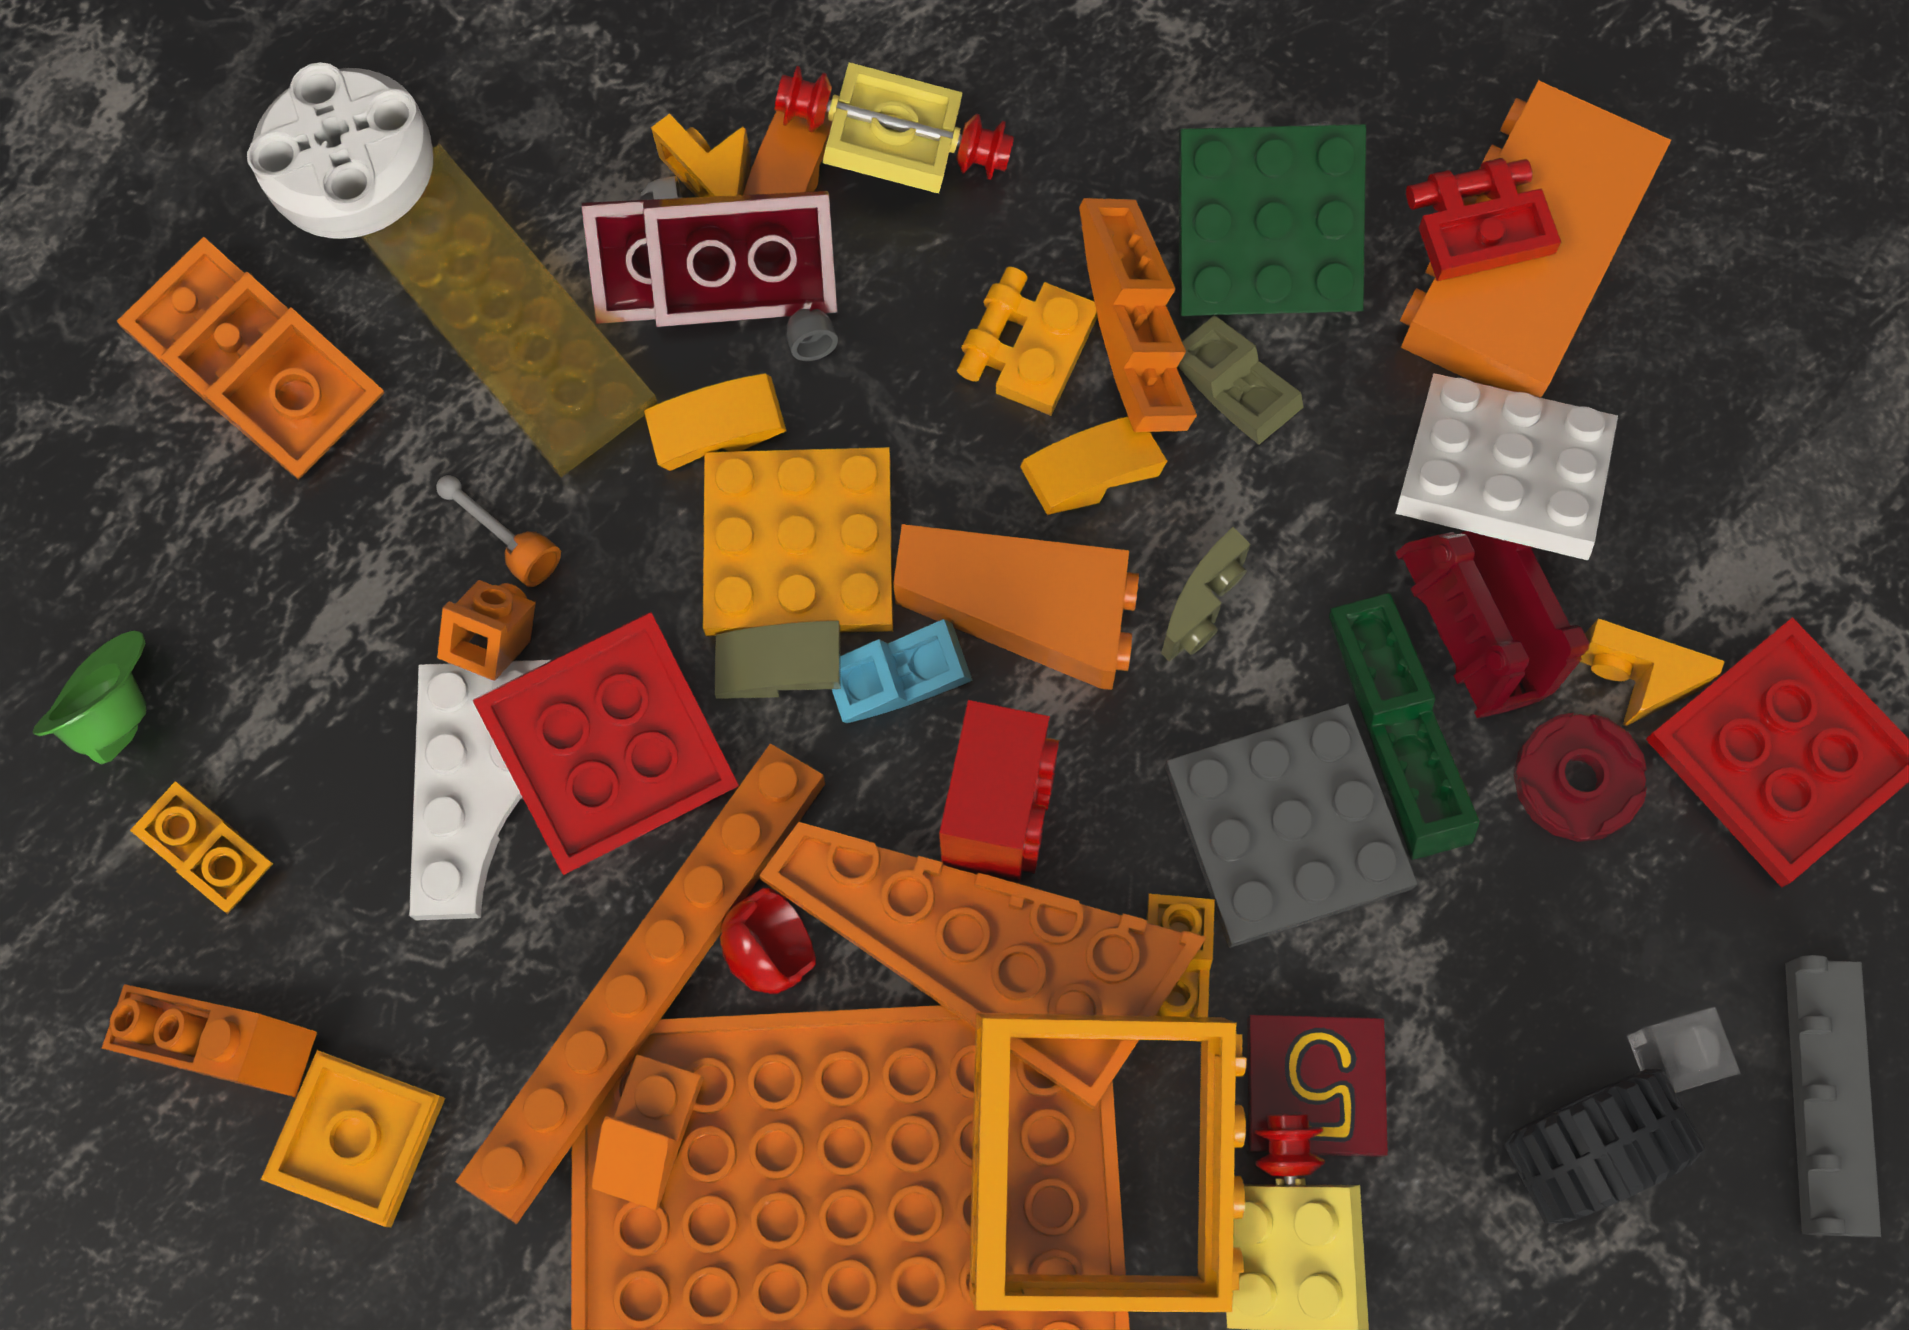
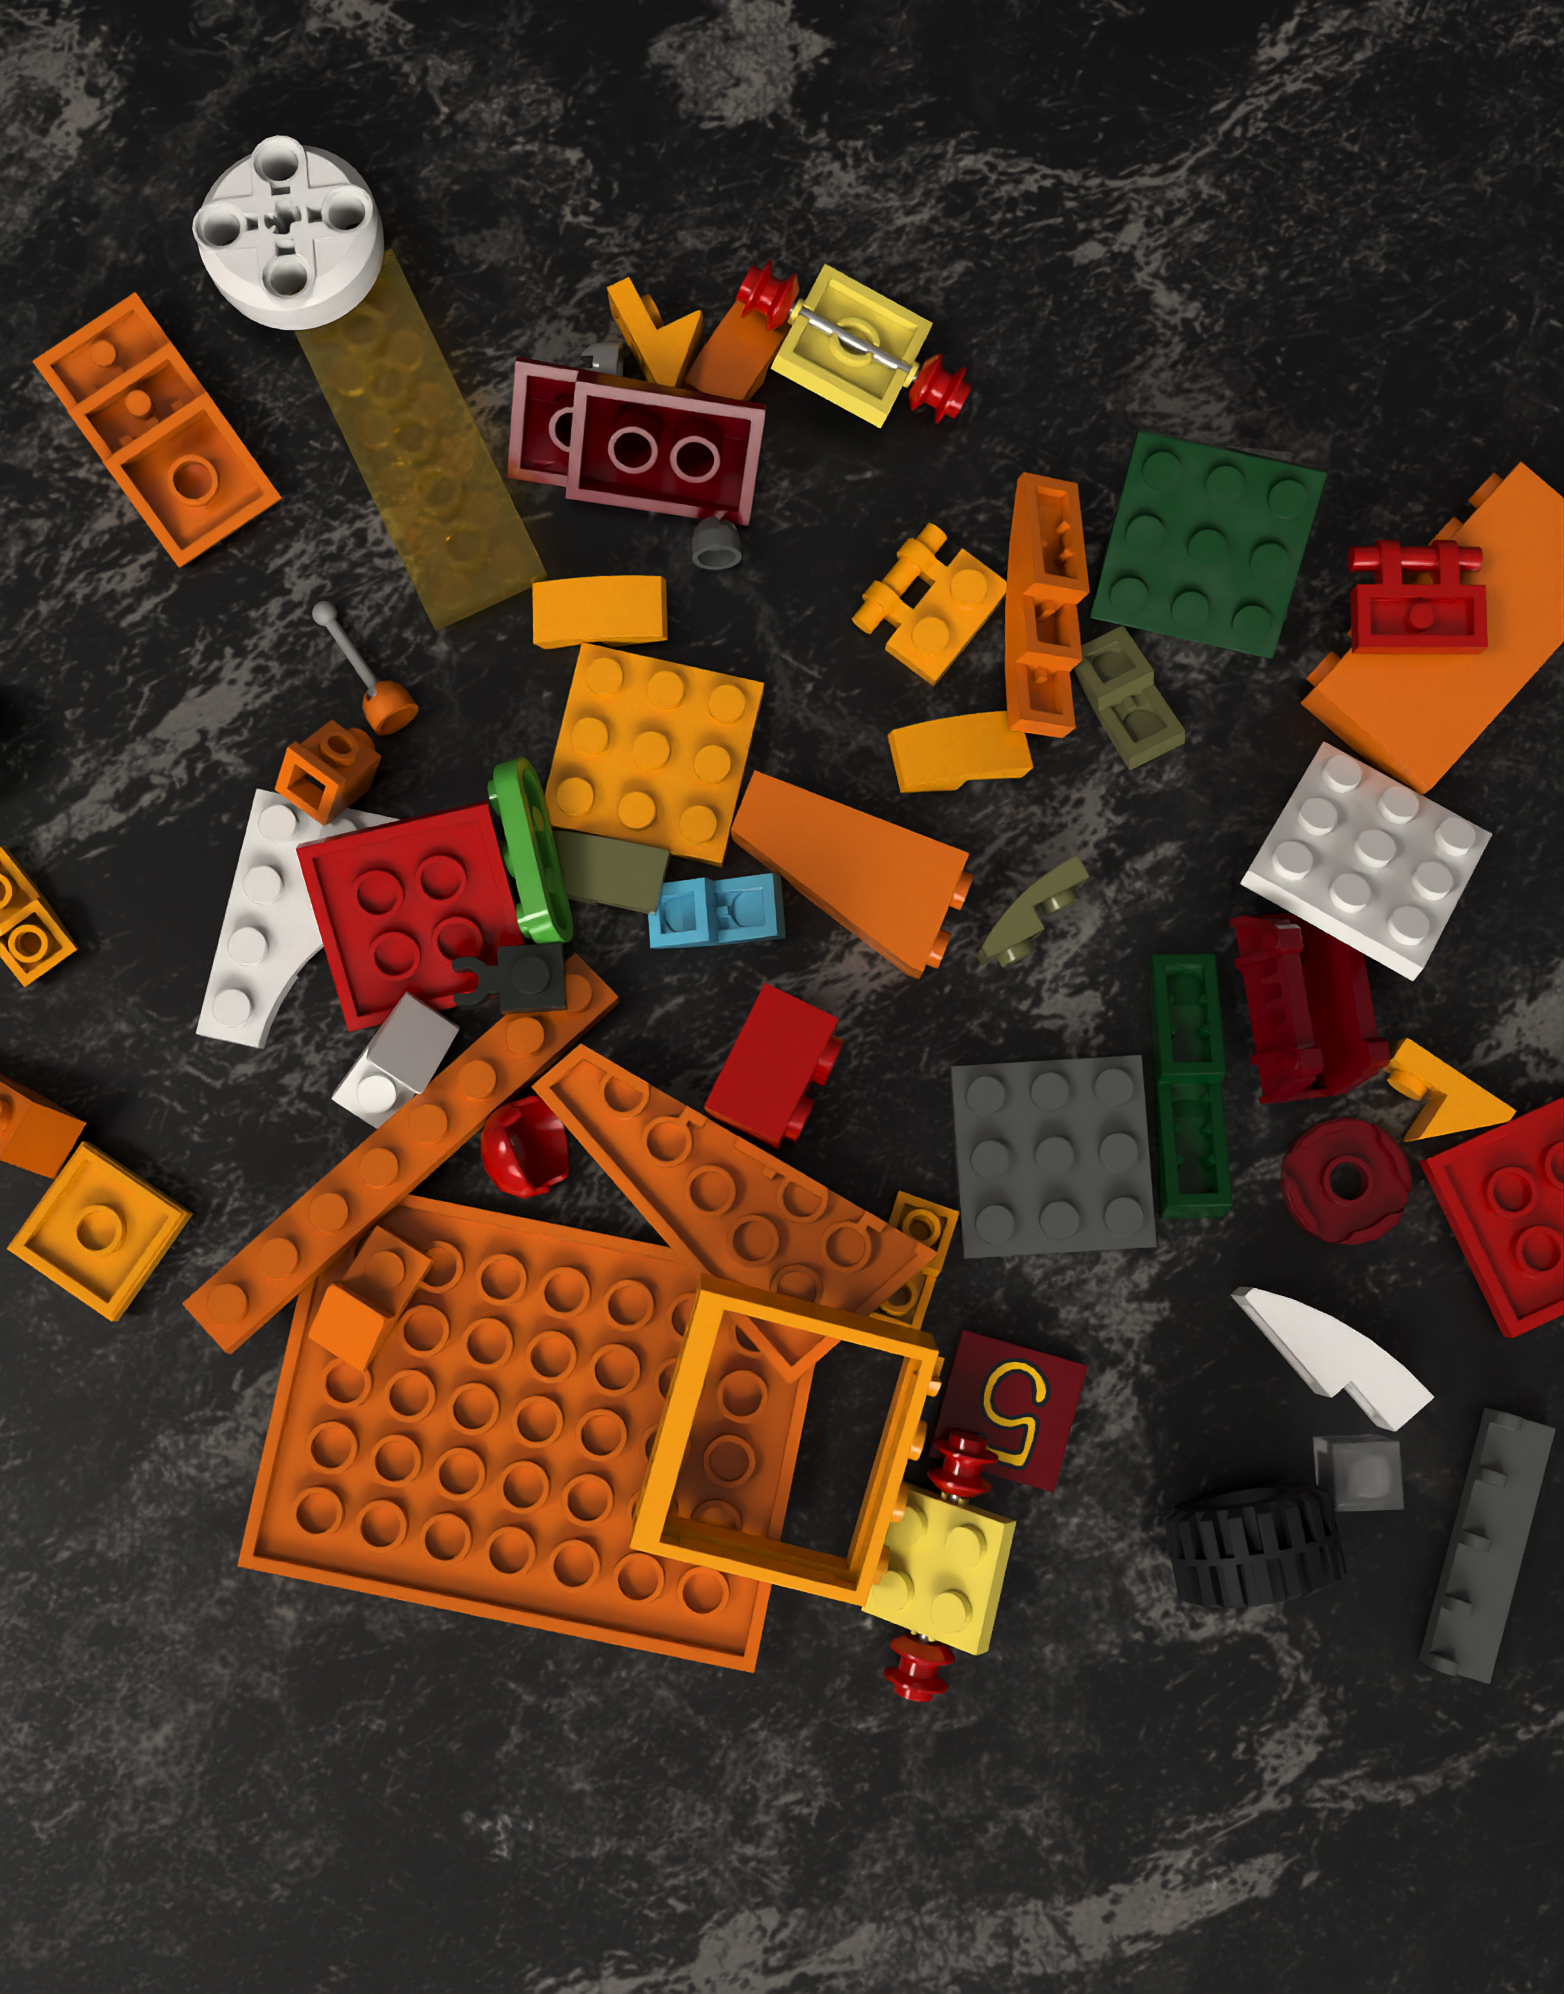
camera: 10 degrees right, 10 degrees up
none -> white slope [332,991,460,1129]
none -> pearl dark grey plate [452,943,567,1014]
none -> bright green plate [488,757,573,944]
none -> white slope [1231,1287,1434,1432]

